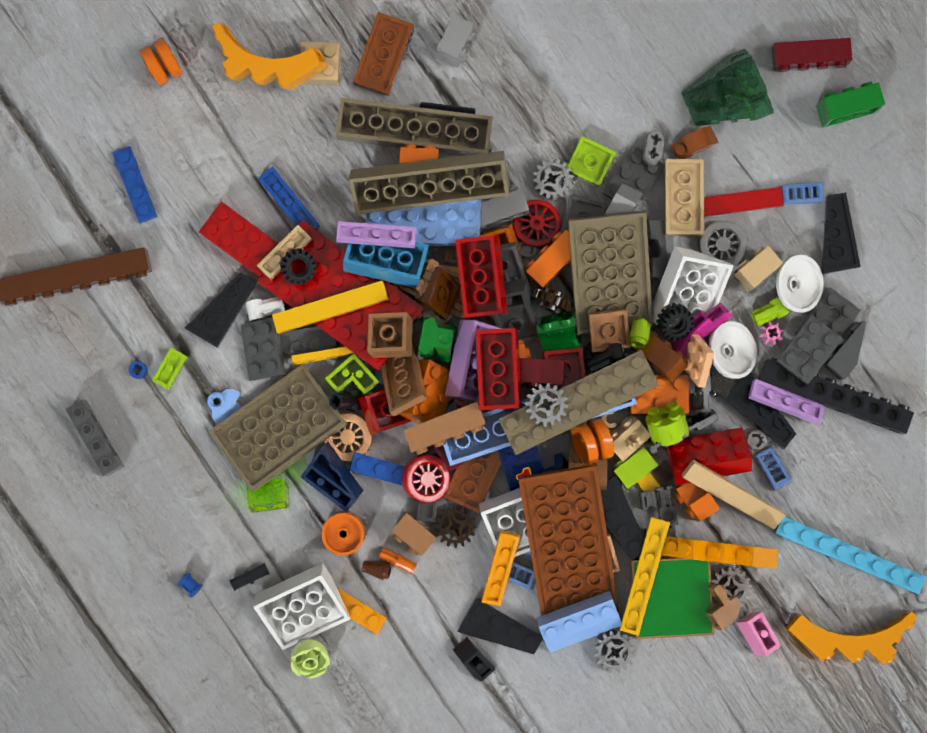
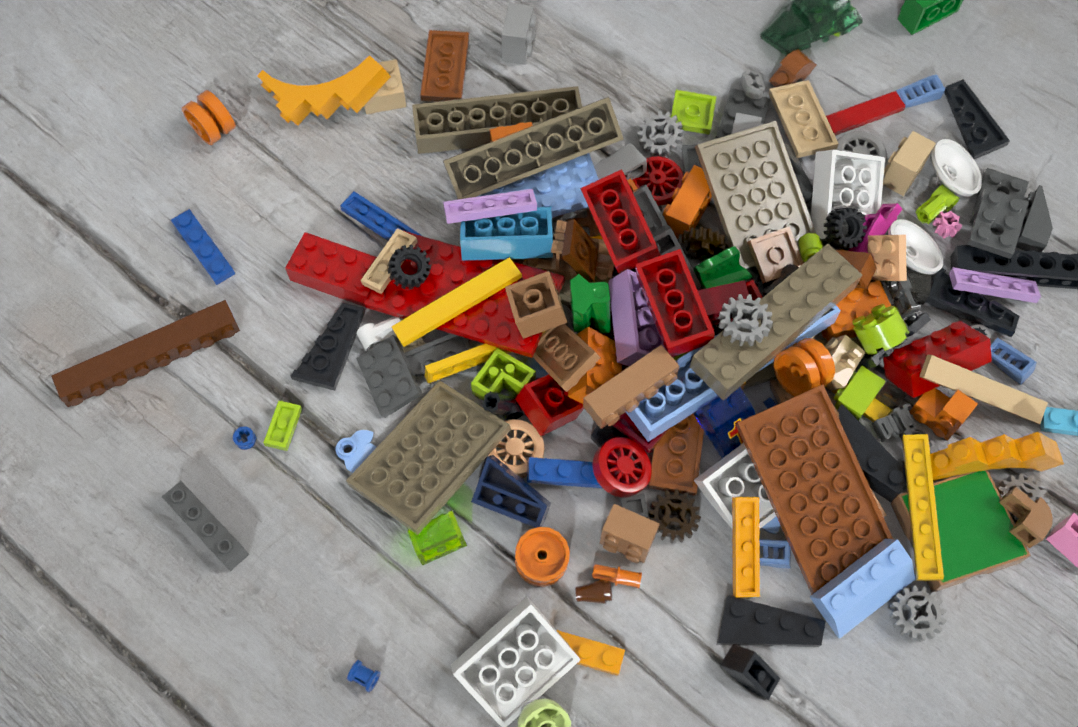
camera: 20 degrees left, 20 degrees down
black pin [229,563,270,591] -> none

